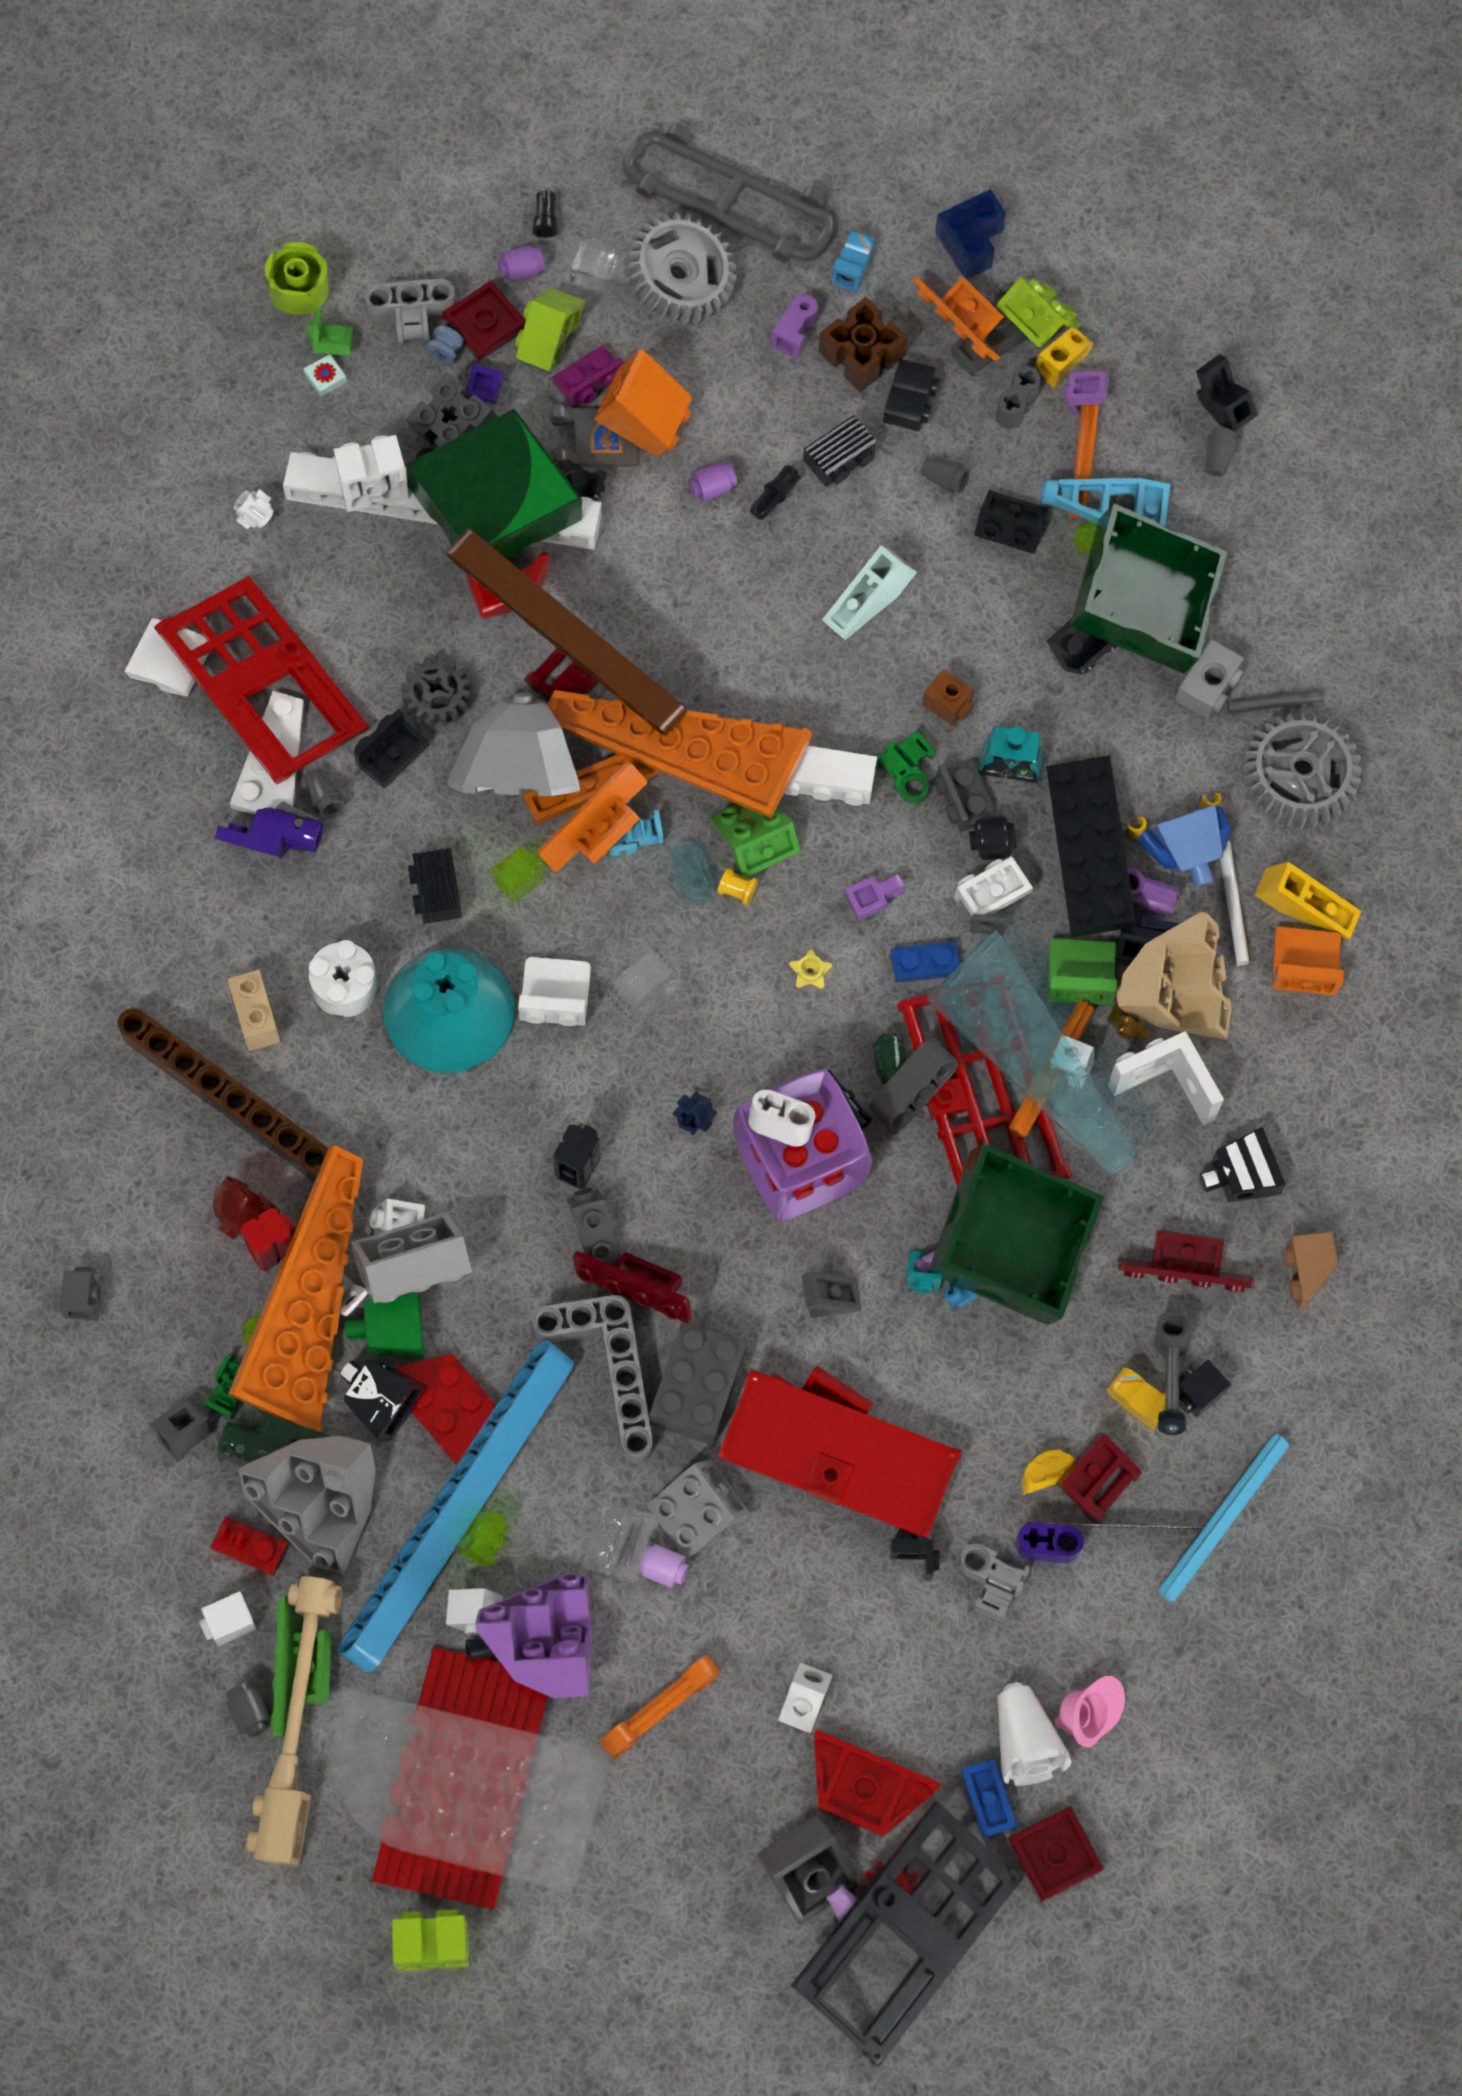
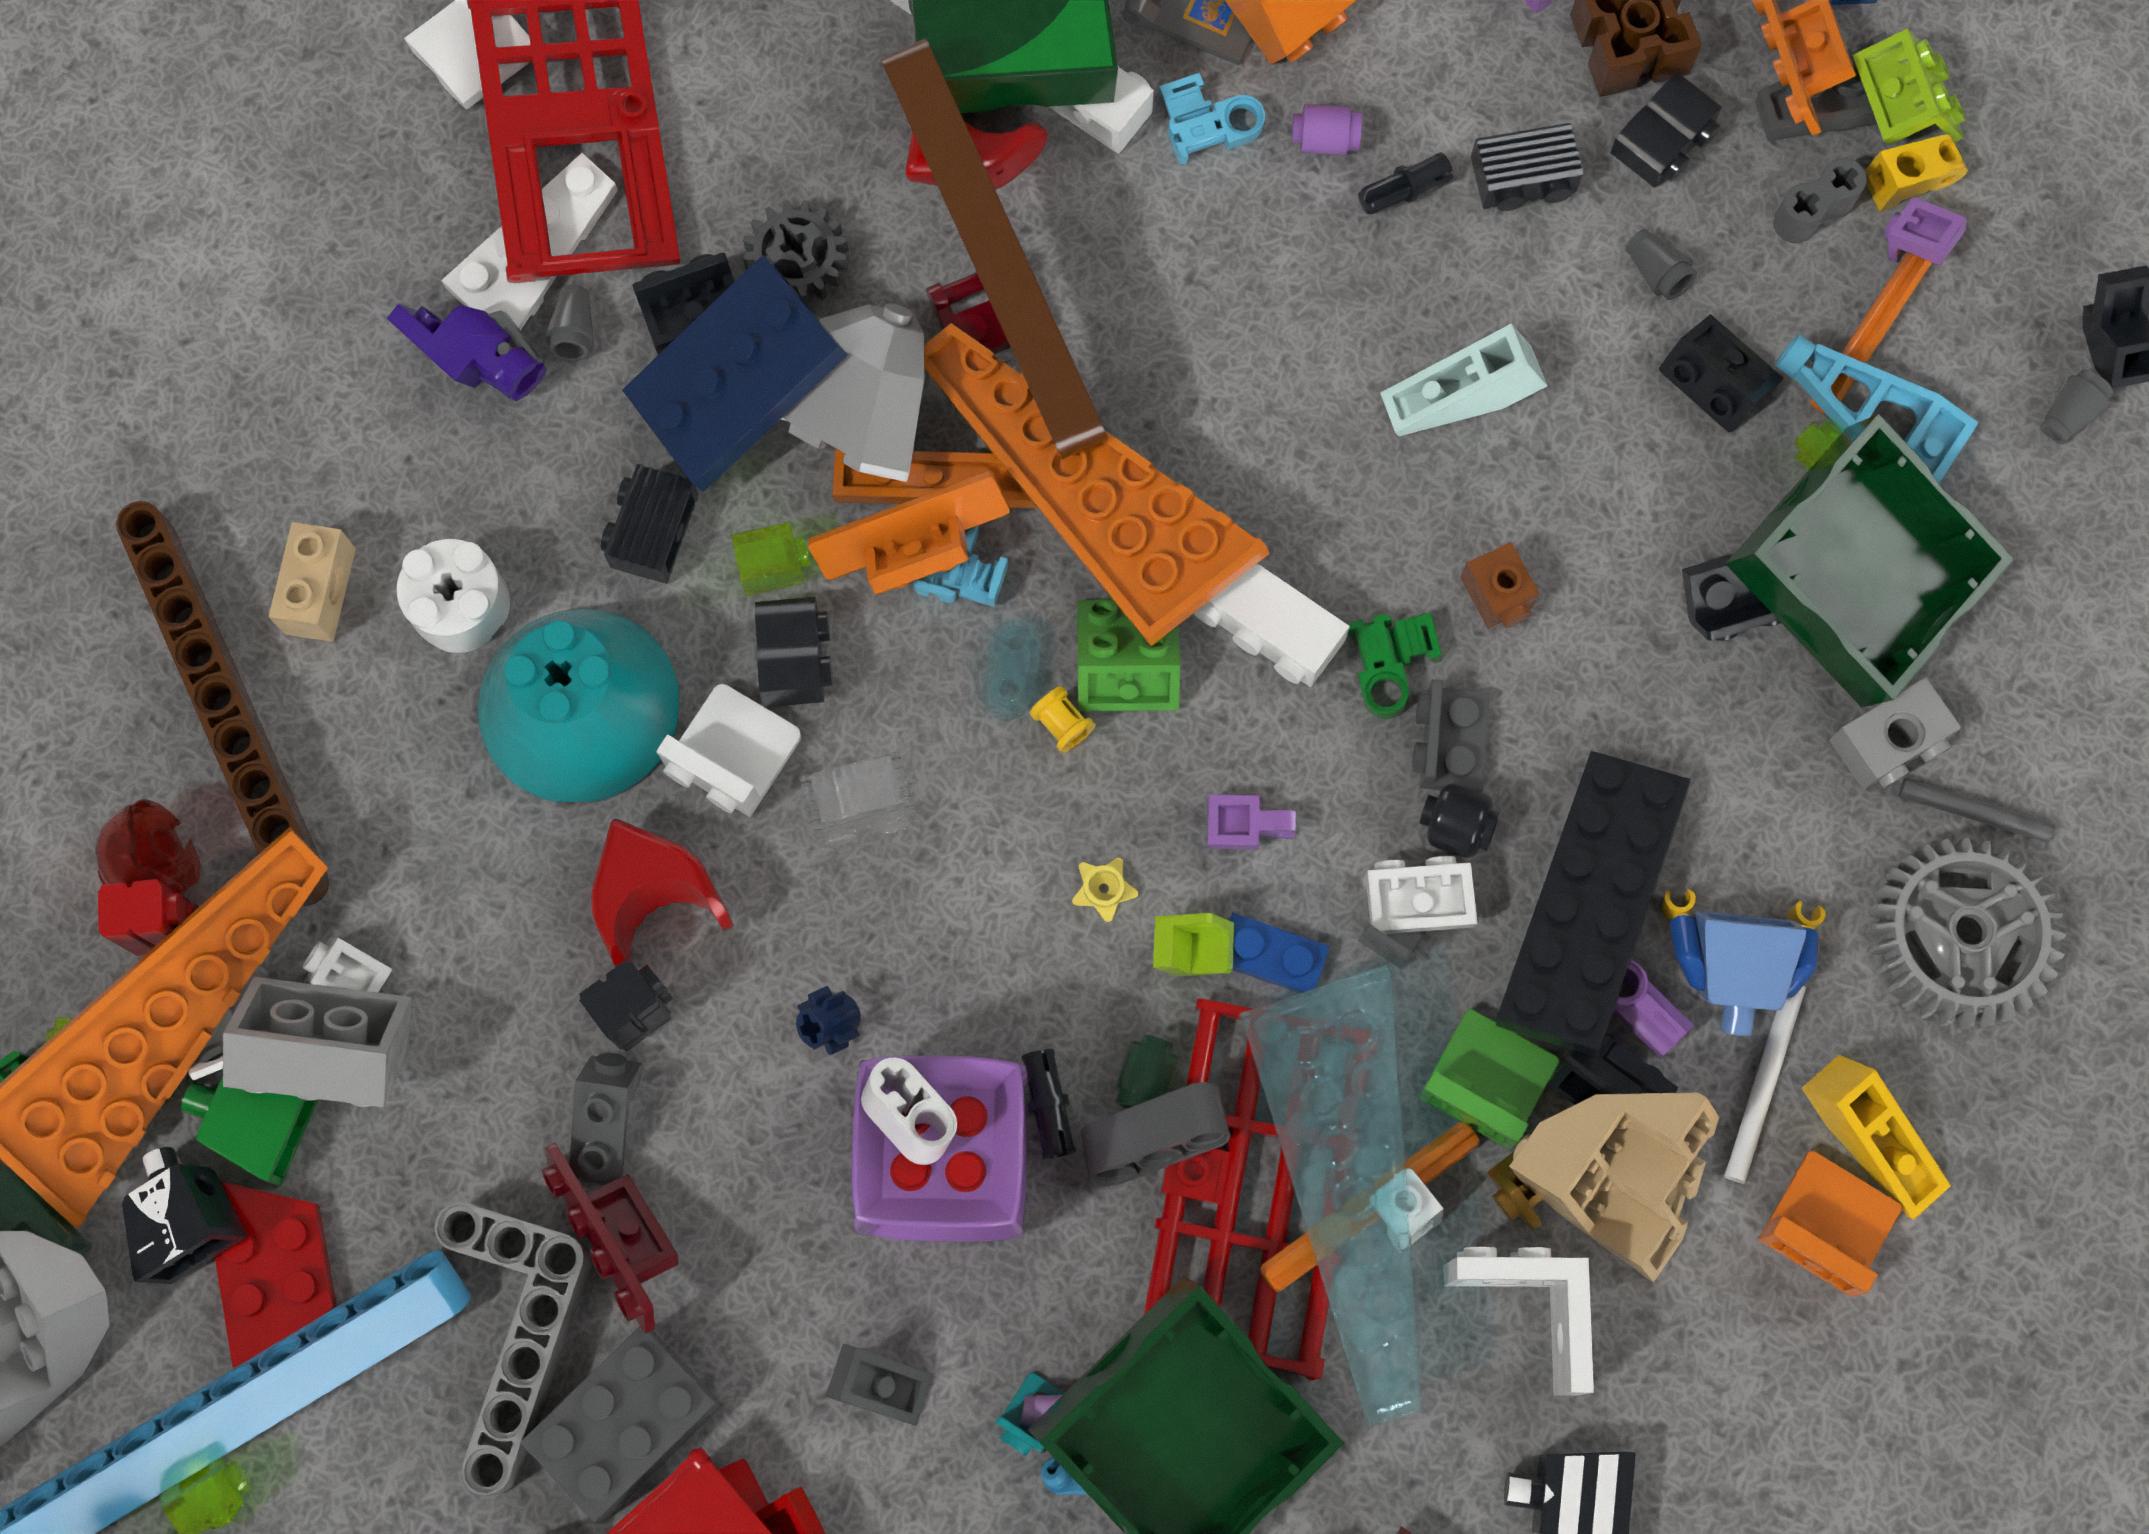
camera: 30 degrees right, 5 degrees up
black bracket [558,459,607,501] -> none
teal torso [978,726,1043,783] -> none
none -> red animal [591,819,734,967]
none -> dark blue plate [622,255,848,492]
none -> black brick [755,597,833,708]
none -> lime panel [1153,913,1234,977]
none -> medium azure piece [1158,73,1265,165]

